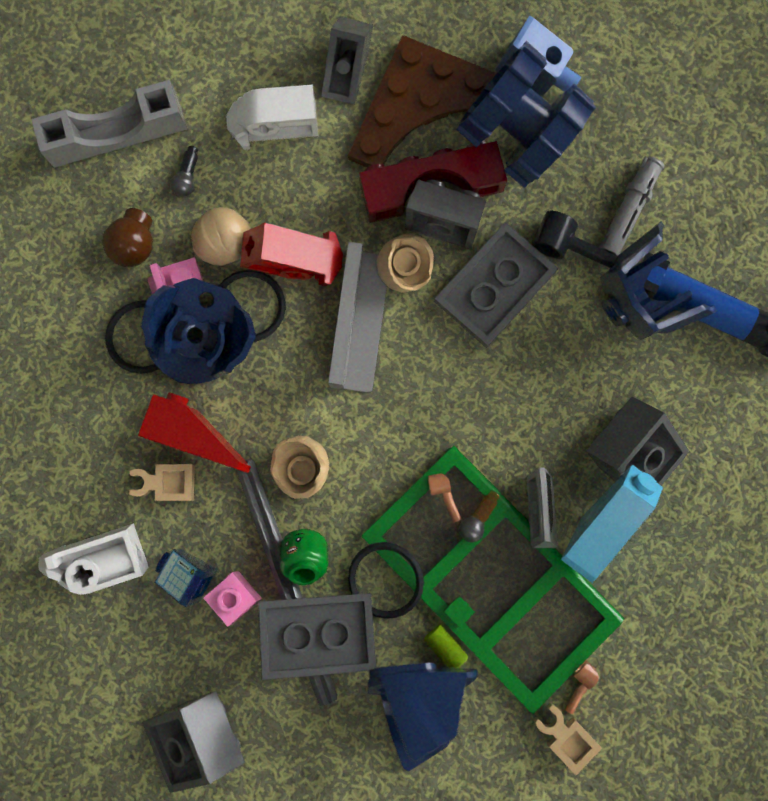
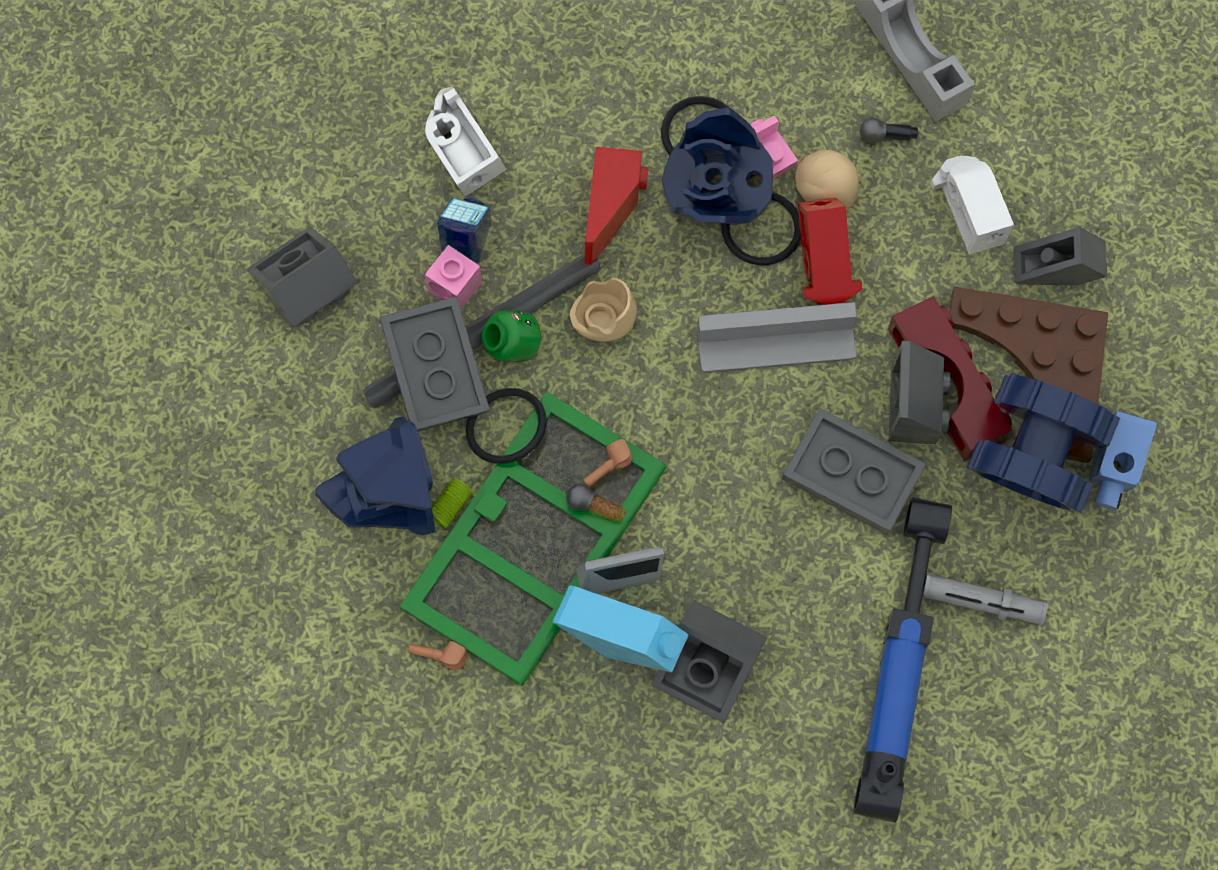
camera: 75 degrees right, 10 degrees down
reddish brown piece [102,208,153,267] -> none
tan plate [129,464,195,501] -> none
tan hair [377,233,434,293] -> none
tan plate [533,703,603,775] -> none
dark blue piece [600,221,717,340] -> none

